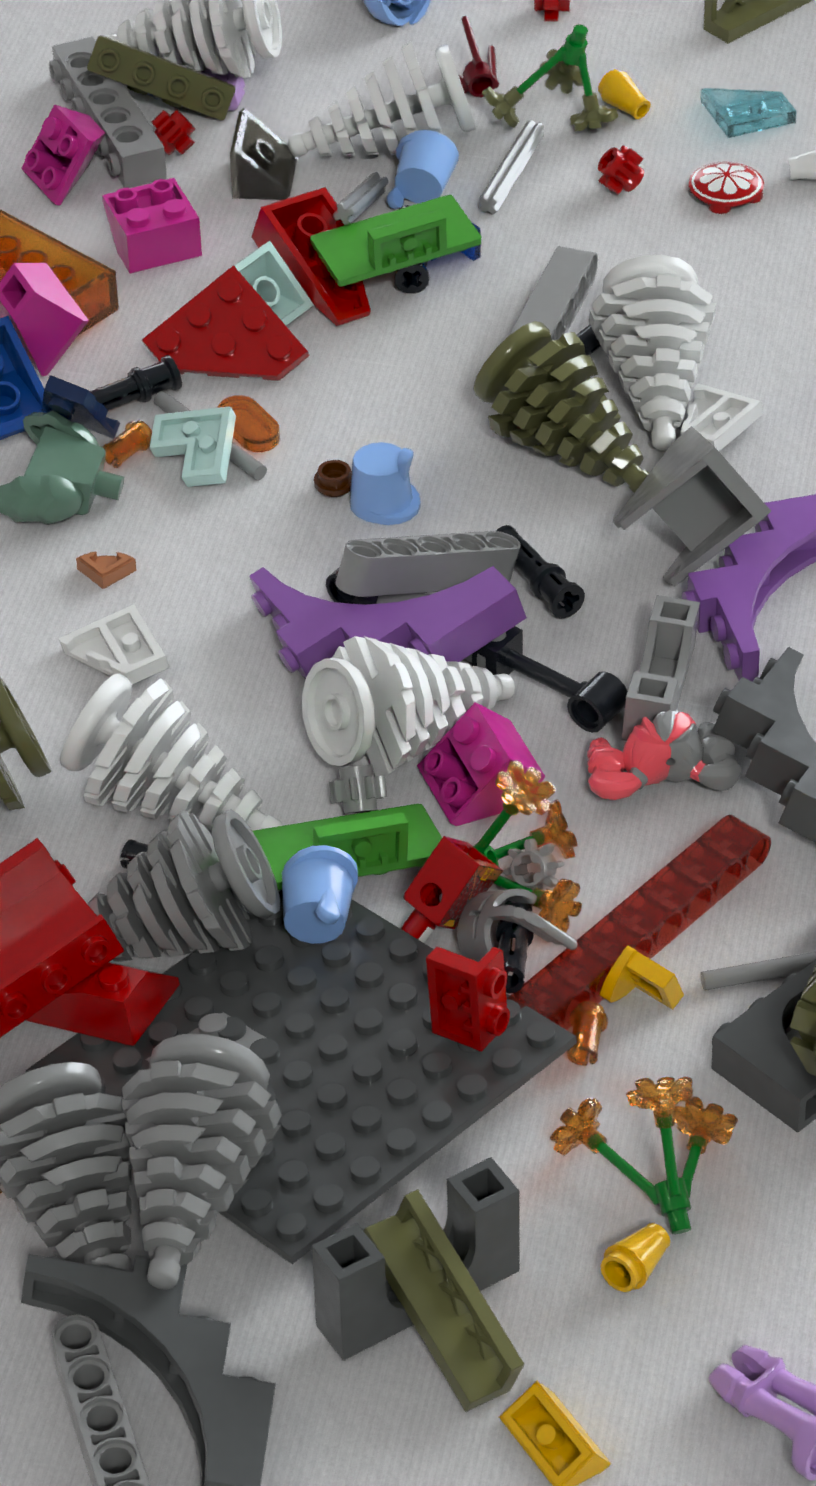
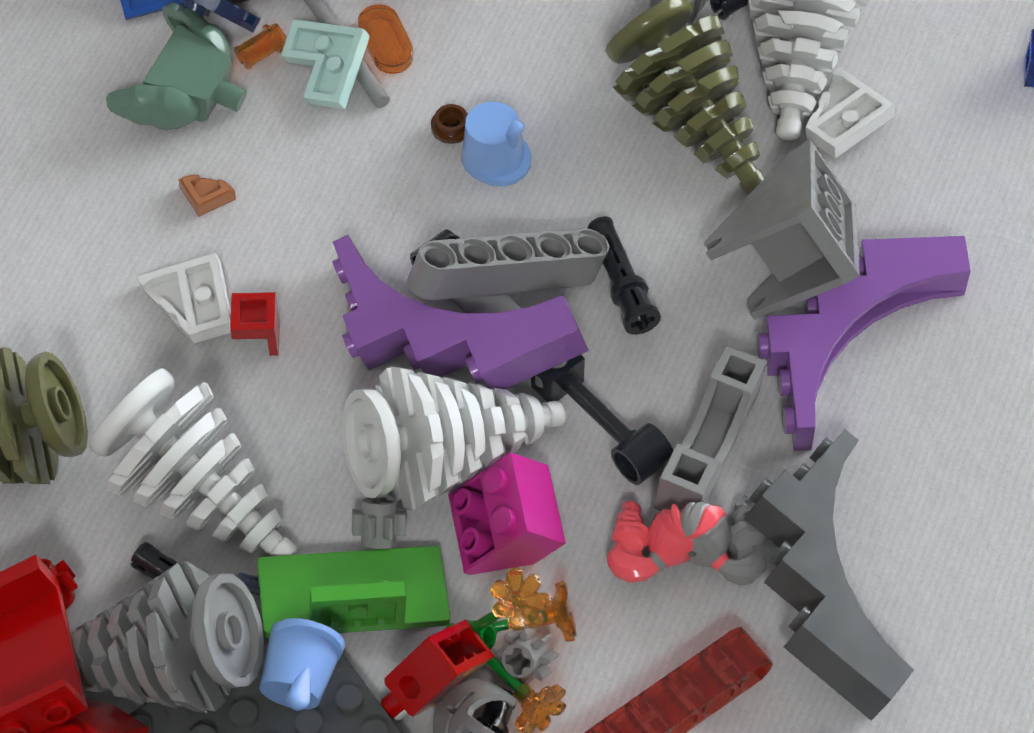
camera: 10 degrees right, 15 degrees up
none -> red panel [230,292,280,356]

